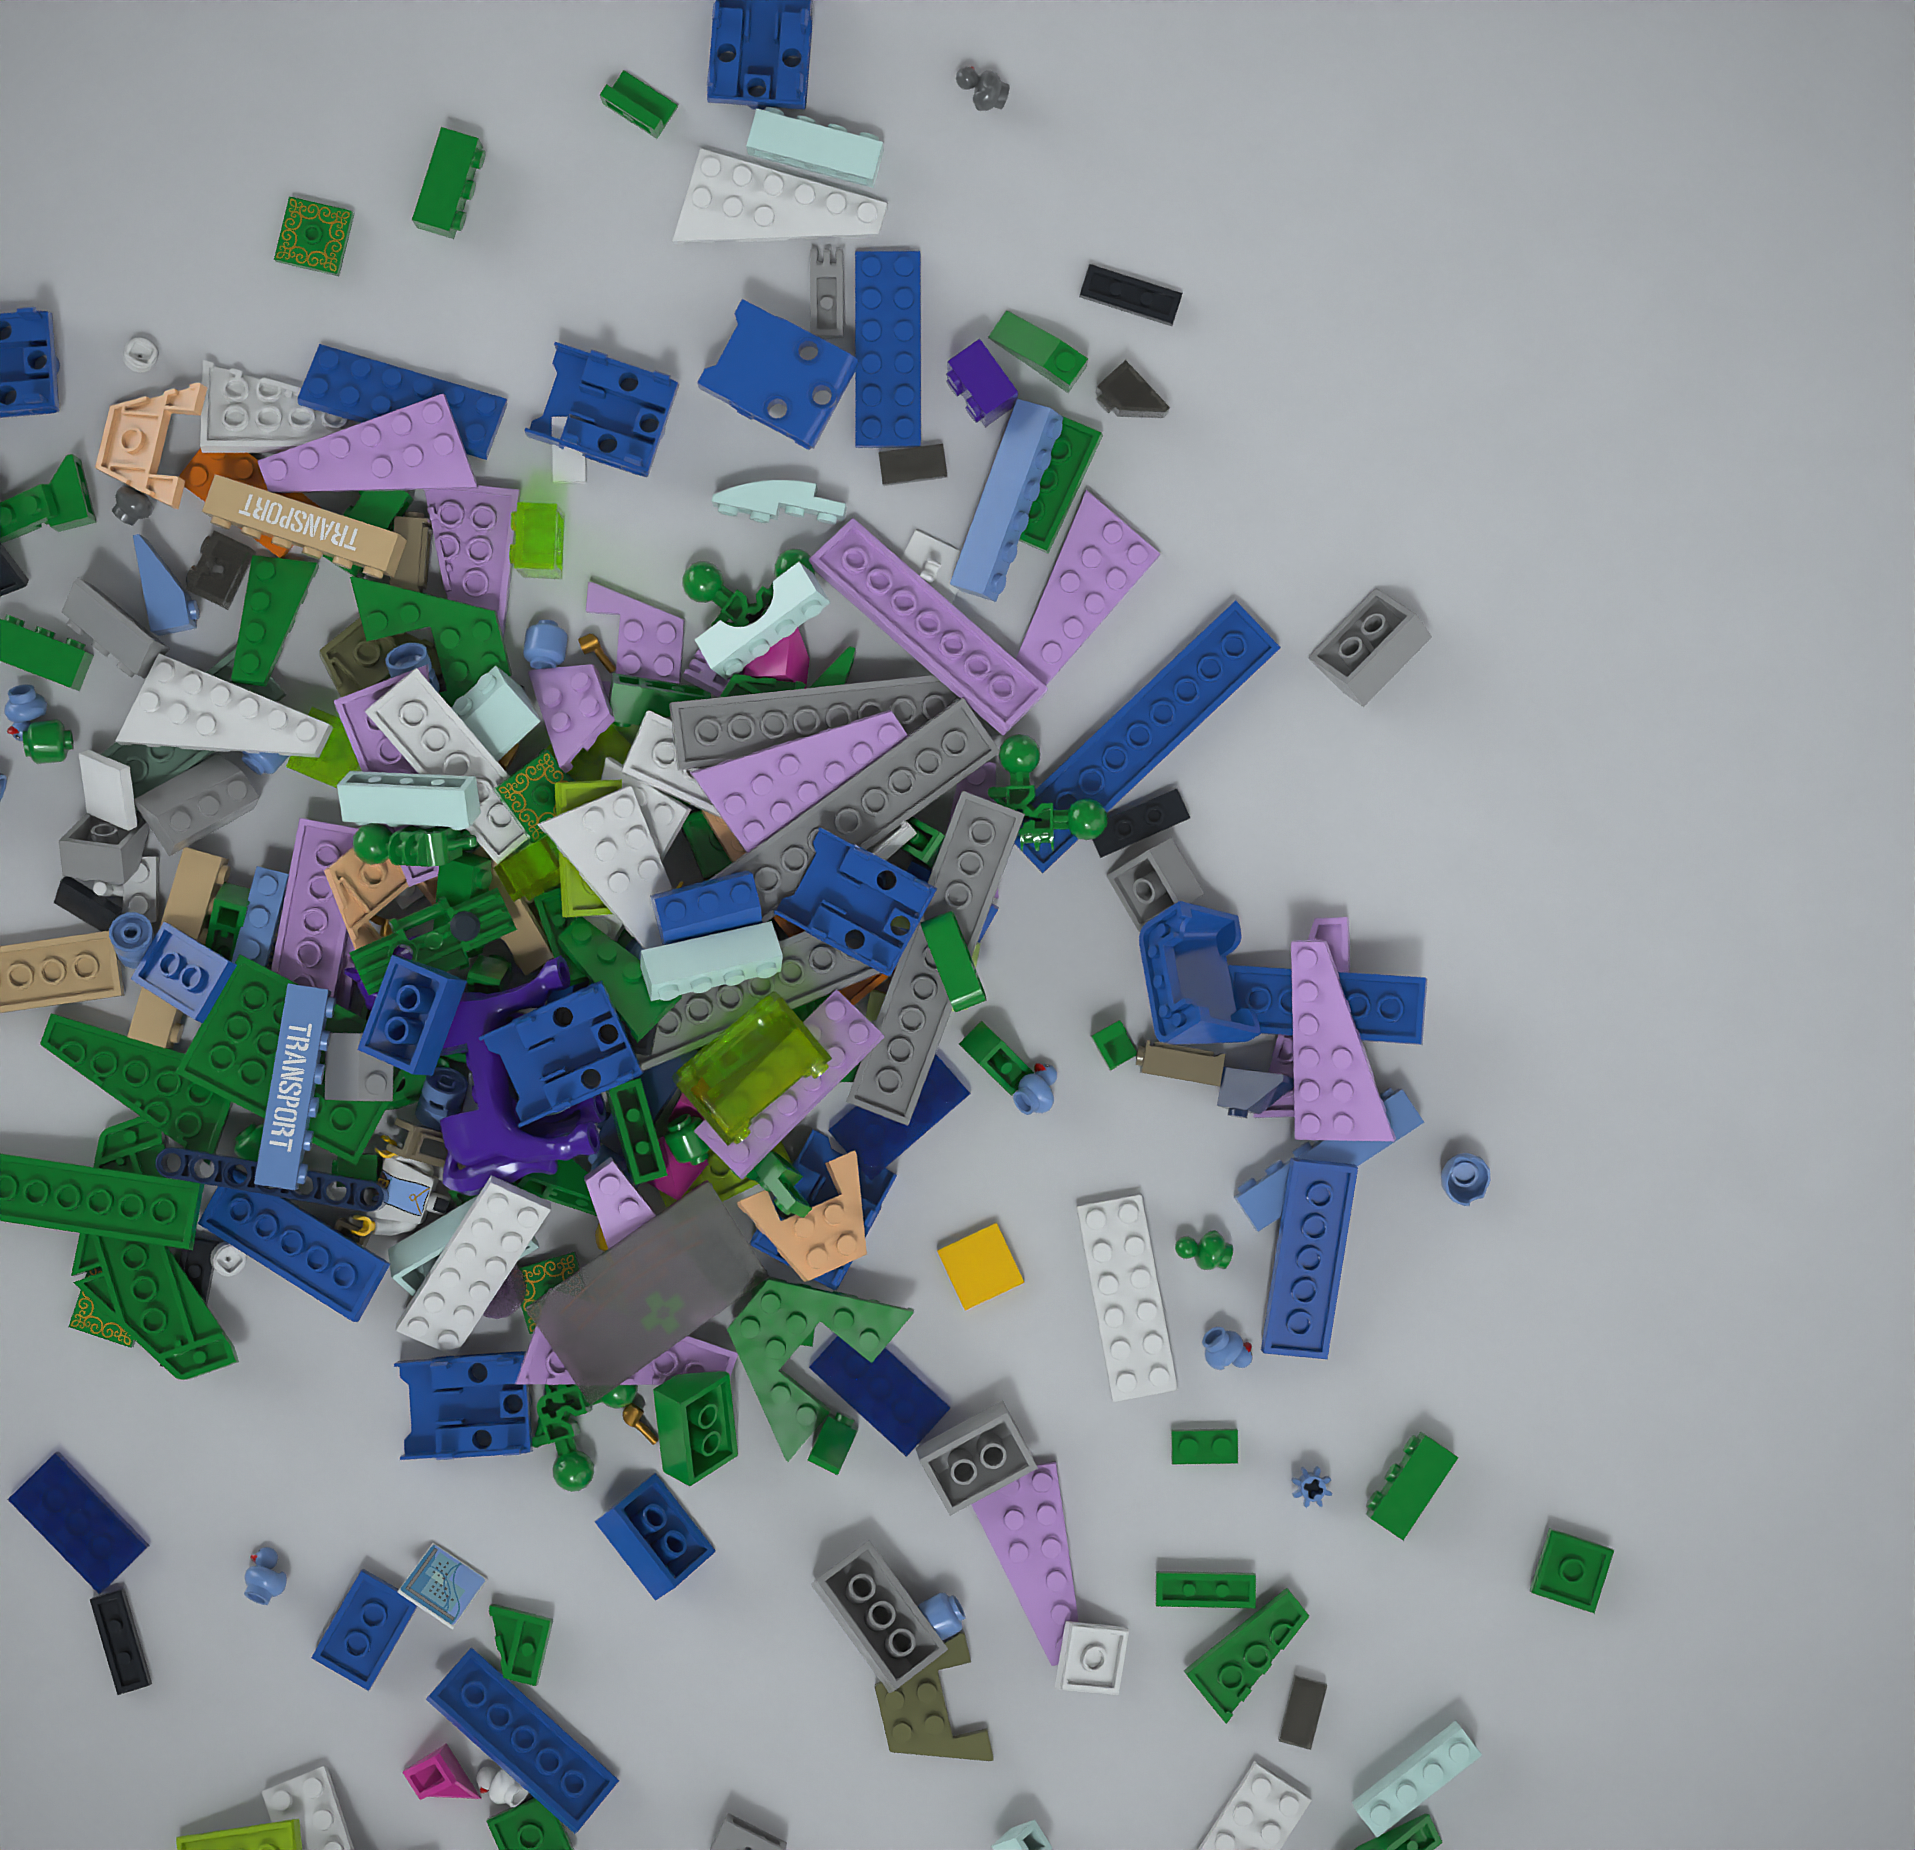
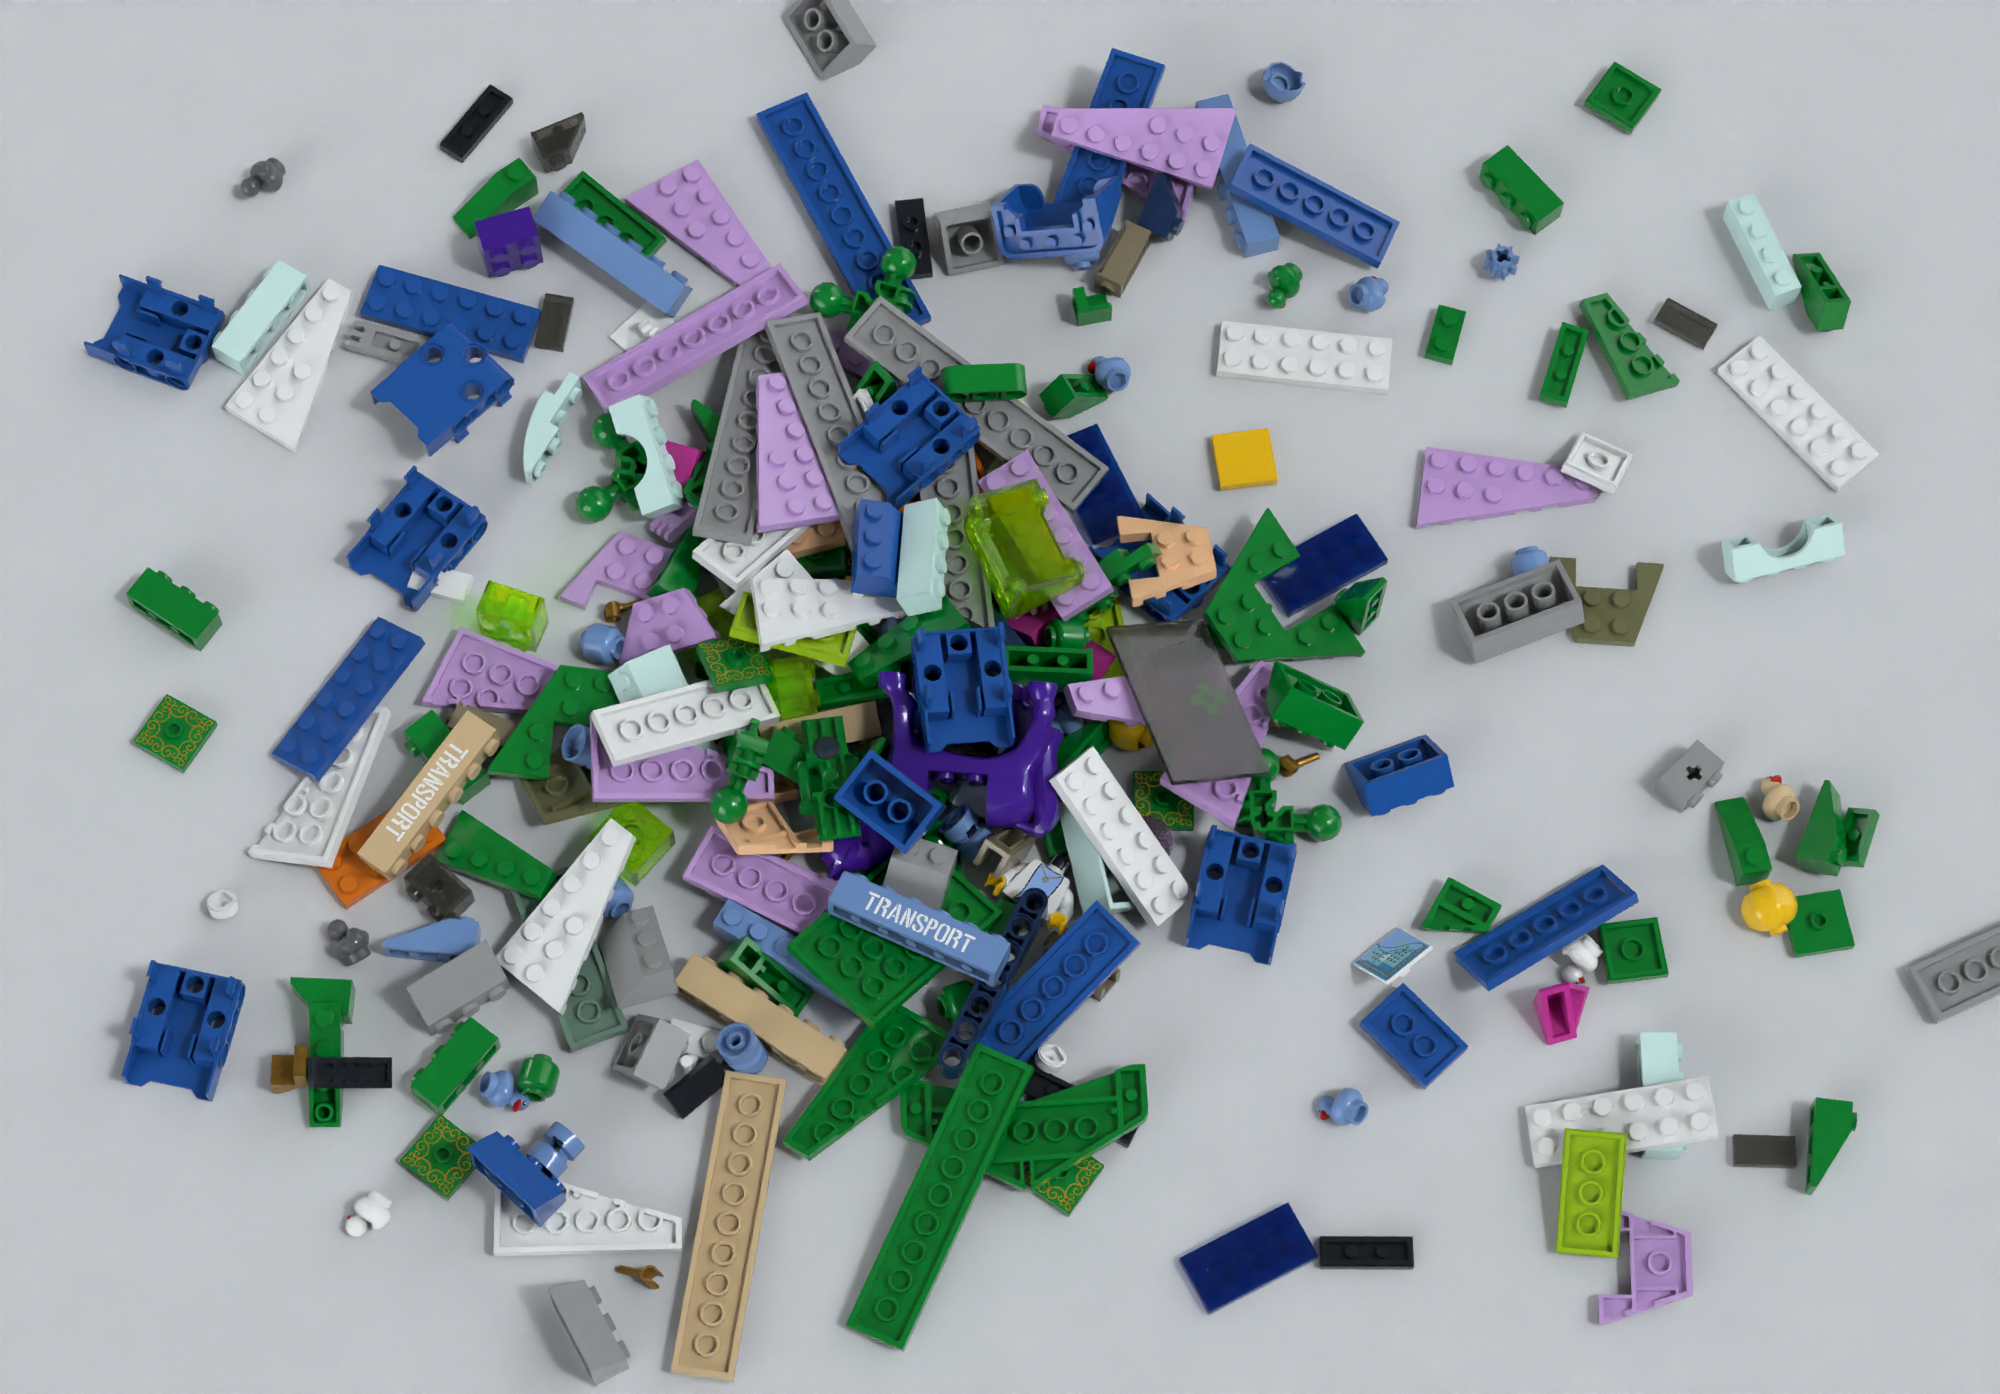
camera: 75 degrees left, 20 degrees down
white tile [79,750,137,831] -> none
light nougat wing [95,383,207,509] -> none
plate [131,921,237,1023] -> none
lavender wing [258,394,479,493] -> none
light aqua brick [337,771,481,830] -> none
green panel [600,70,678,139] -> none
light grey slope [916,1401,1038,1516] -> none

